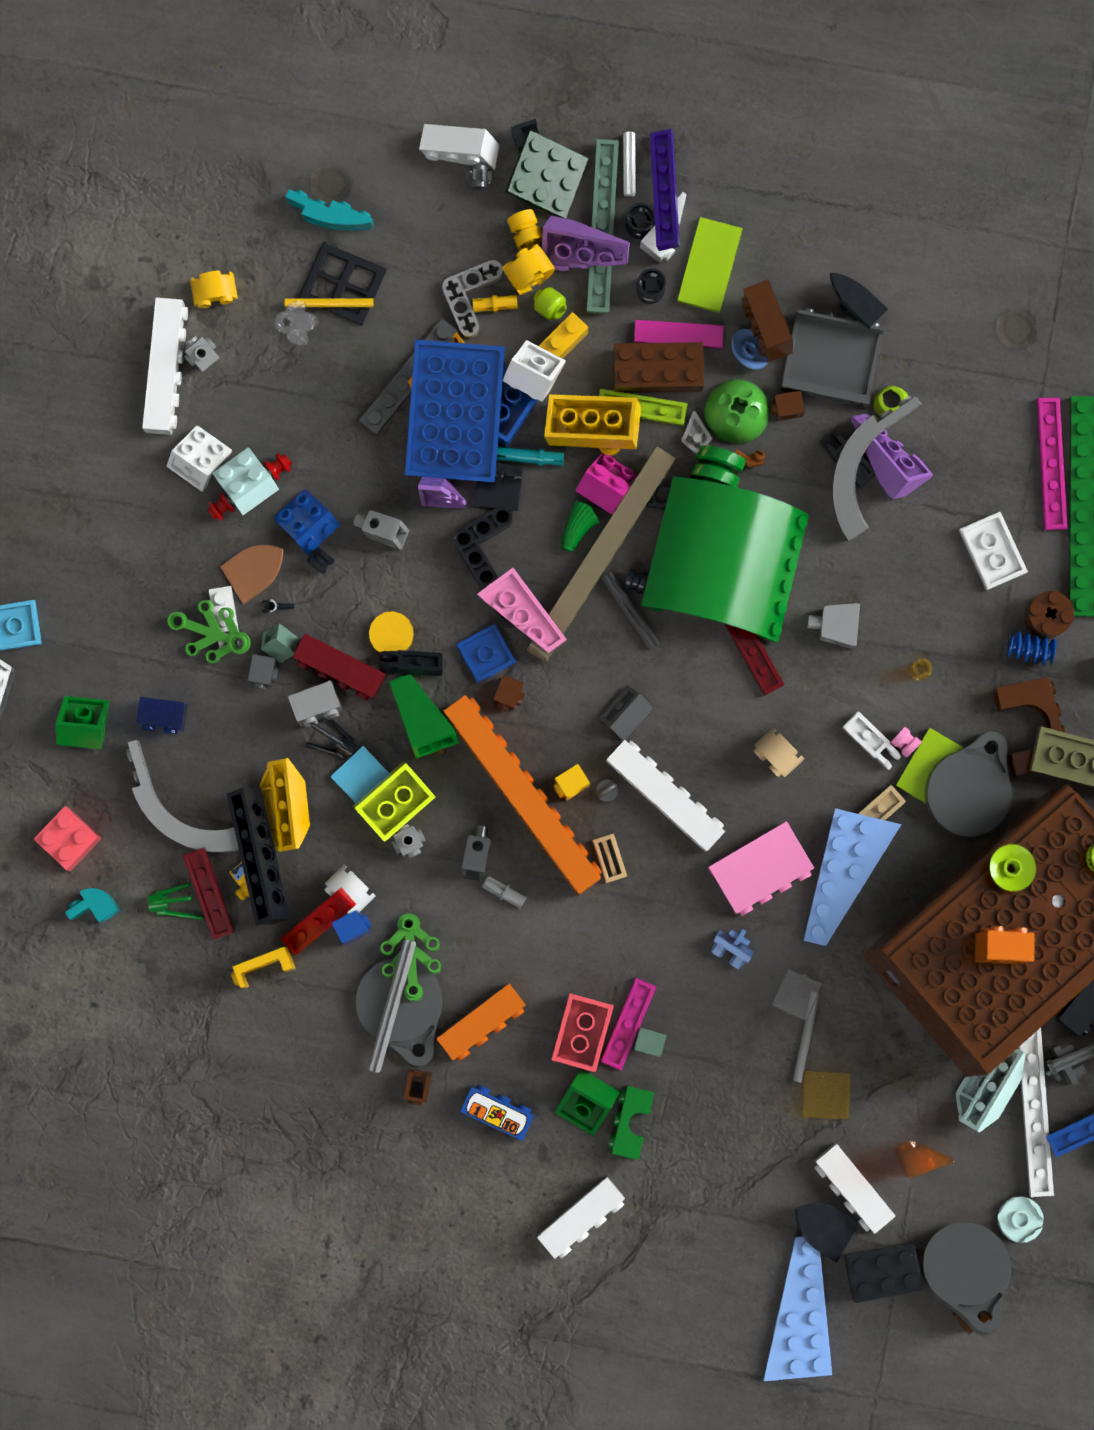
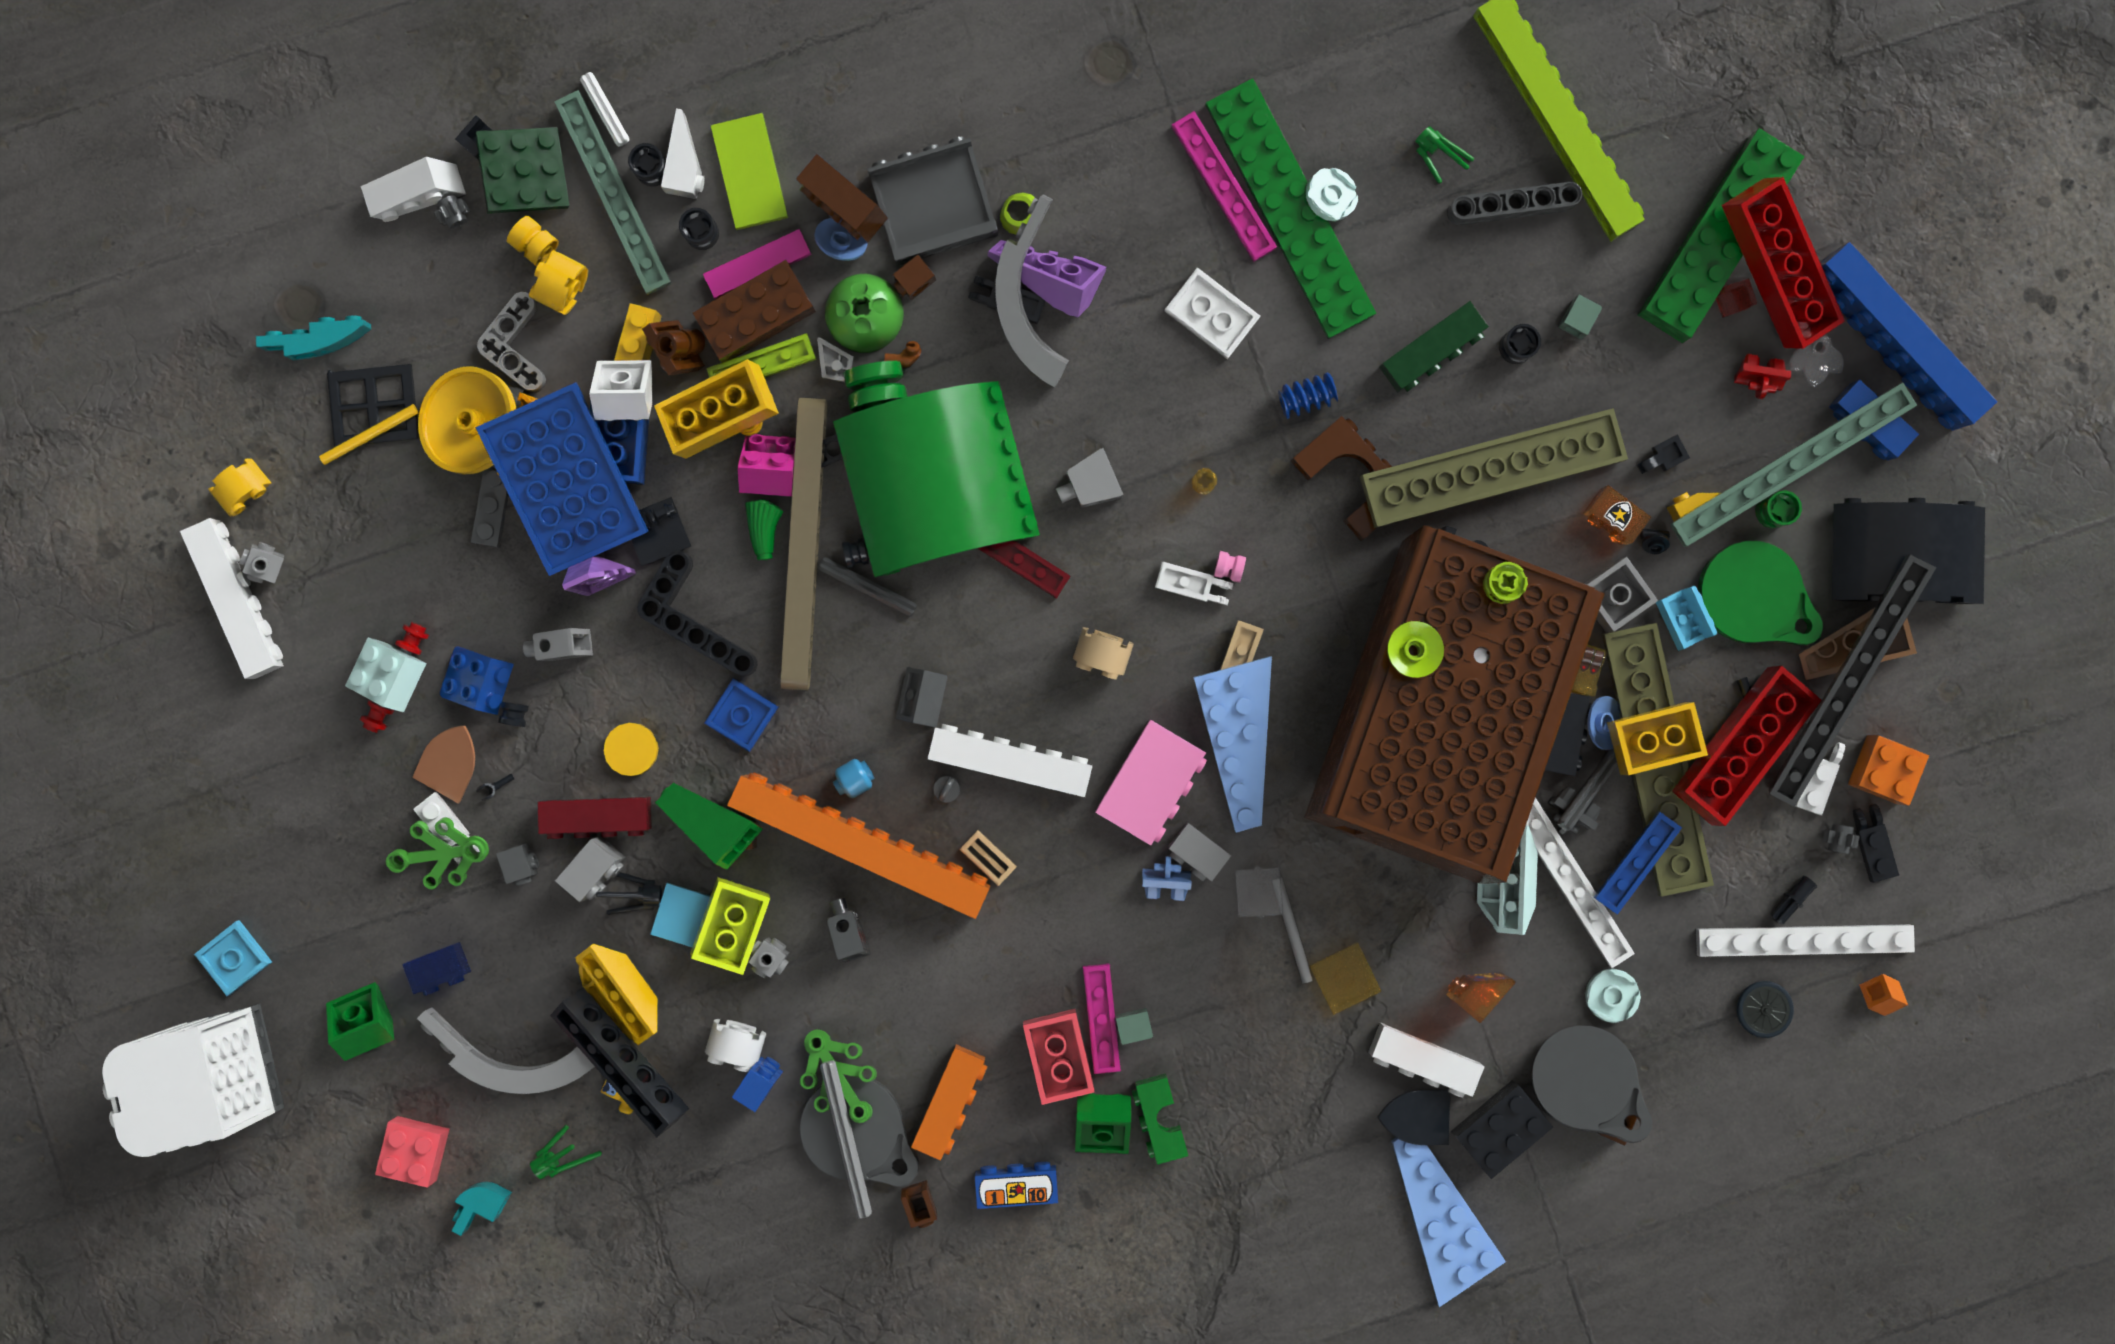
camera: 25 degrees left, 5 degrees up
white bracket [166,426,232,492] -> none
dark red tile [182,847,235,940] -> none
yellow panel [231,947,296,989] -> none
sand green panel [261,623,298,663] -> none
clear plate [275,301,319,345] -> none
red tile [280,887,356,956] -> none
black hinge [379,650,443,676] -> none
yellow pin [472,295,518,313] -> none
bright pink wing [477,568,567,654] -> none
light grey axle [482,876,527,909] -> none
reddish brown brick [493,675,525,712] -> none
teal pin [497,446,564,466] -> none
lime head [534,287,567,320] -> none
white brick [537,1176,625,1259] -> none
medium lavender wedge [542,216,630,271] -> none
yellow brick [553,764,590,801] -> none
dark purple plate [650,129,680,251] -> none
black shield [829,272,888,329] -> none
lime tile [895,728,964,804] -> none
dark grey piece [925,731,1012,837] -> none
orange brick [975,926,1035,965] -> none
reddish brown brick [1024,591,1074,639] -> none
none -> yellow dish [418,366,516,474]
none -> reddish brown plate [642,320,705,376]
none -> dark azure head [833,759,875,798]
none -> light grey brick [1168,822,1231,881]

